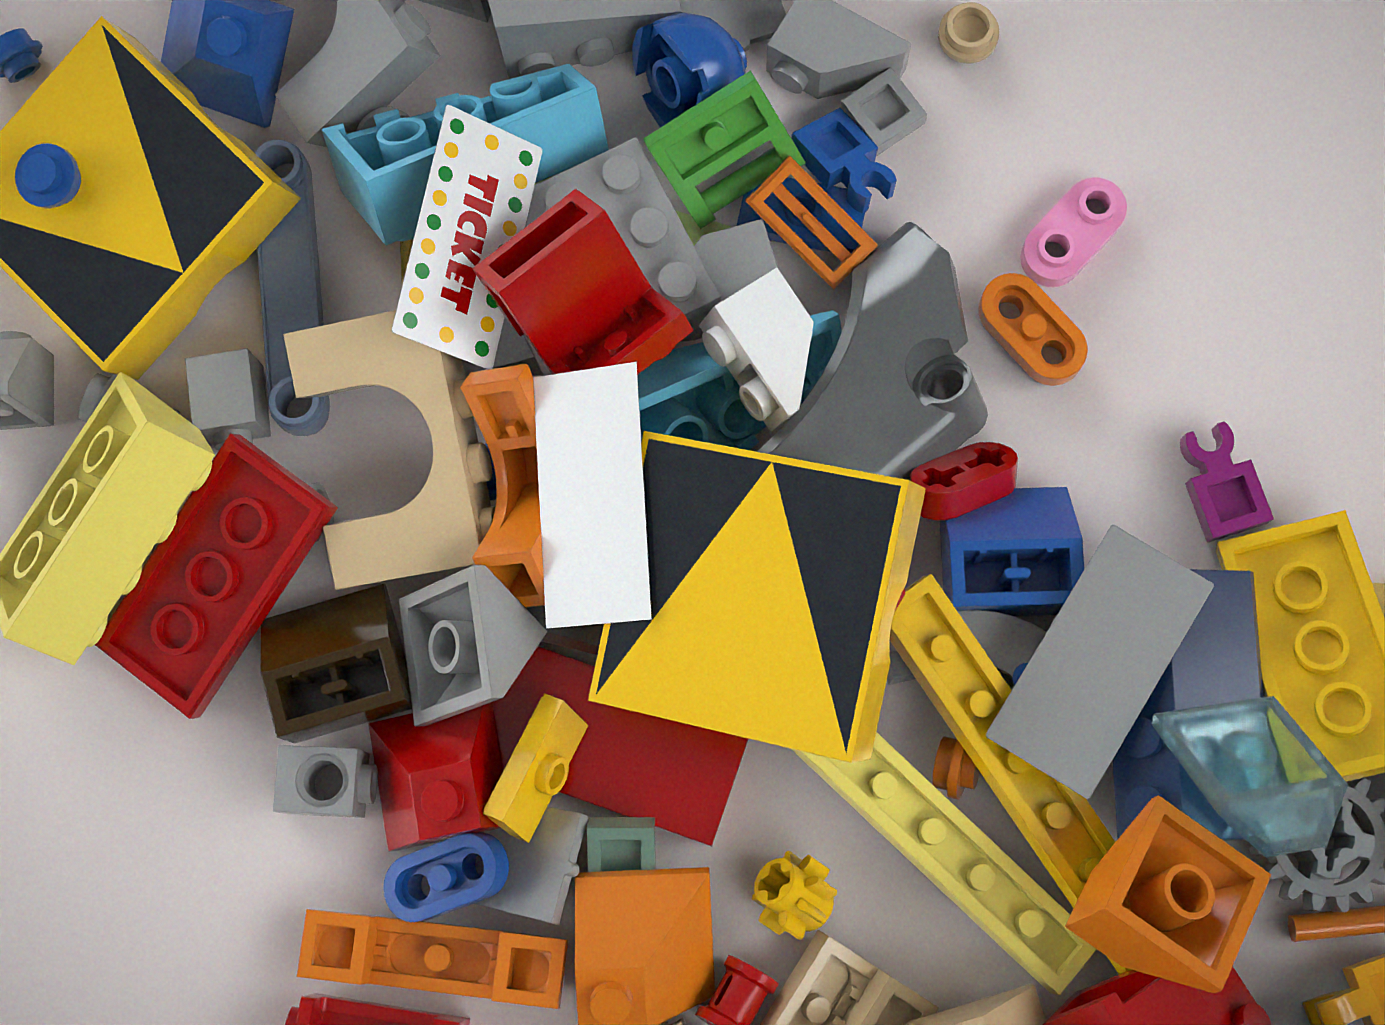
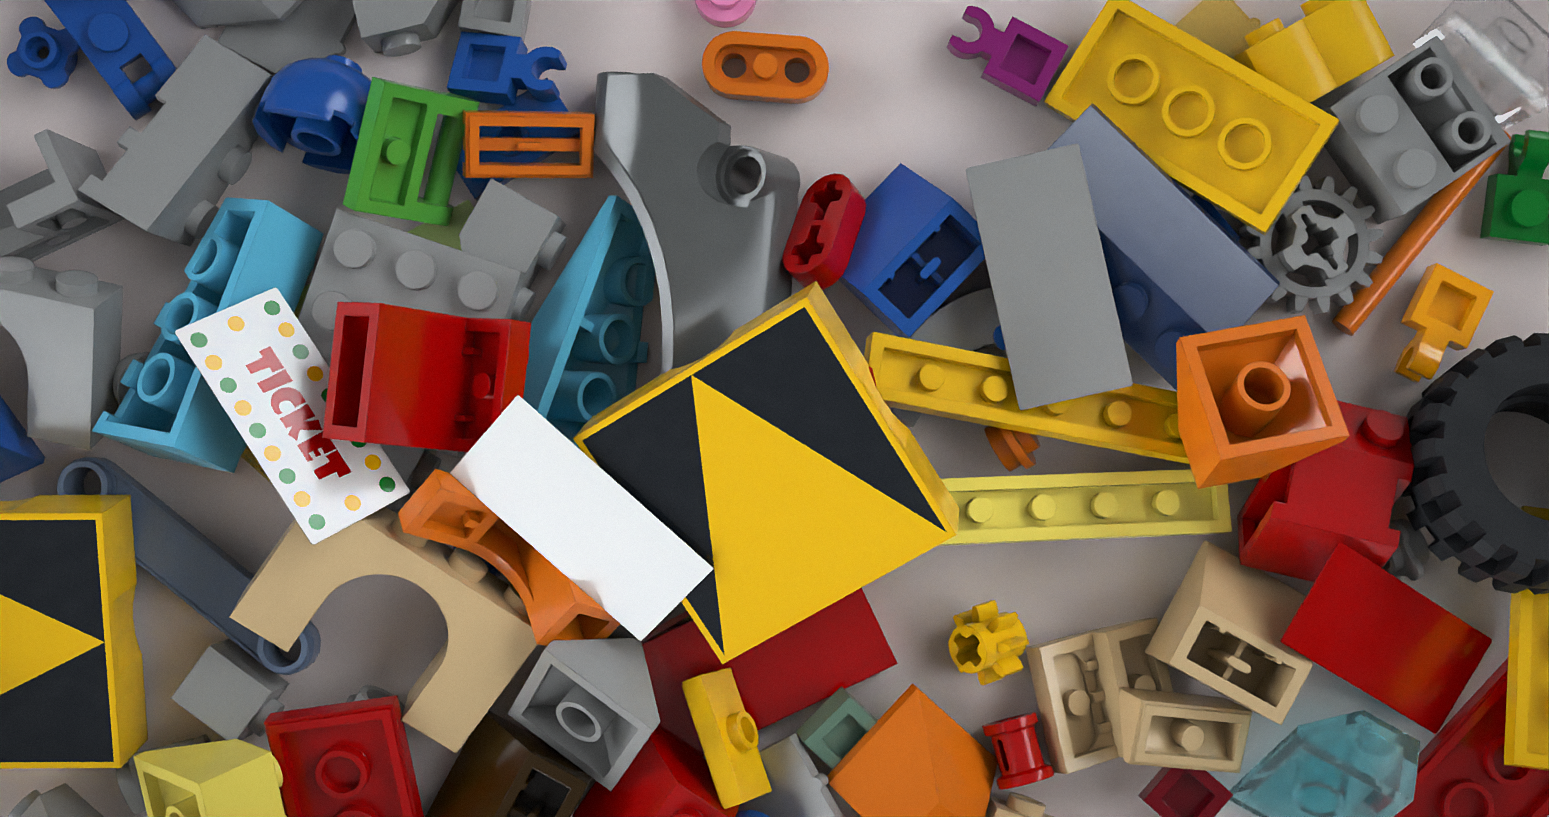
camera: 45 degrees left, 10 degrees up
white slope [699,268,814,432] -> none
clear light blue slope [1151,696,1348,858] -> none

